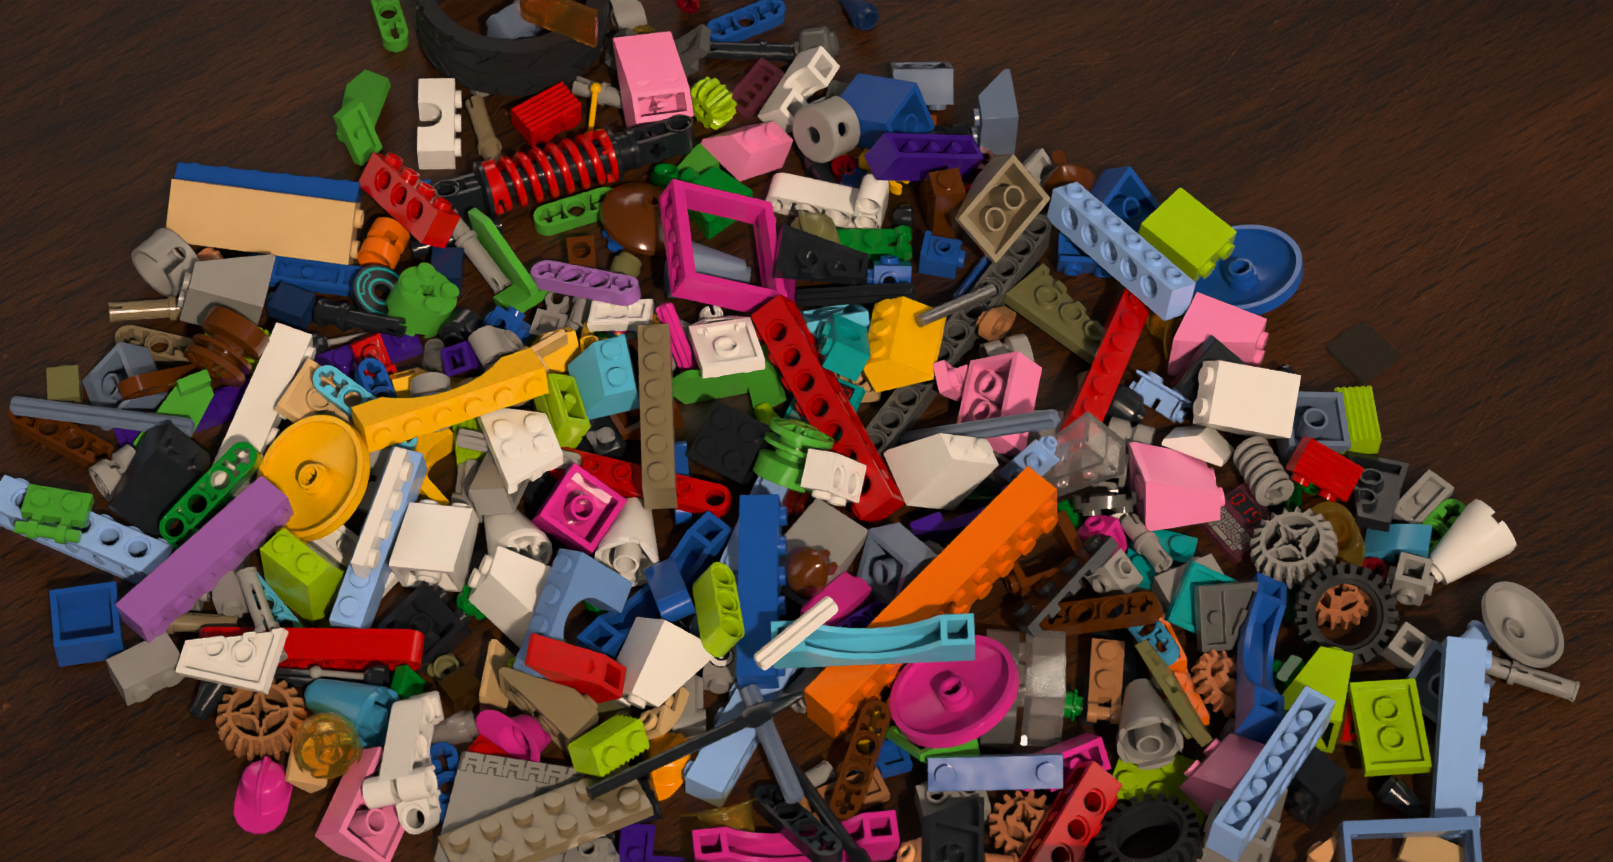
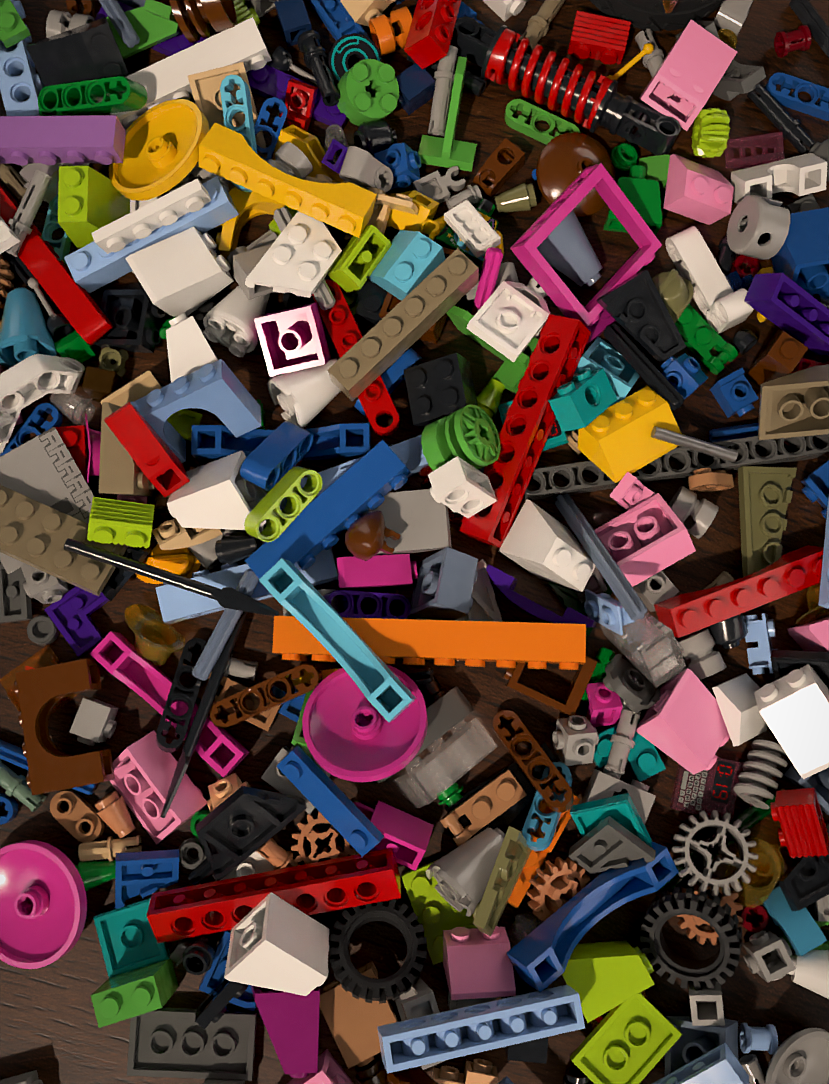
camera: 50 degrees right, 25 degrees up
medium lavender beam [531,260,641,306] -> none
white axle [754,596,838,670] -> none
black wing [1006,533,1119,637] -> none
green tile [1273,655,1305,695] -> none
none -> black cone [215,535,262,565]

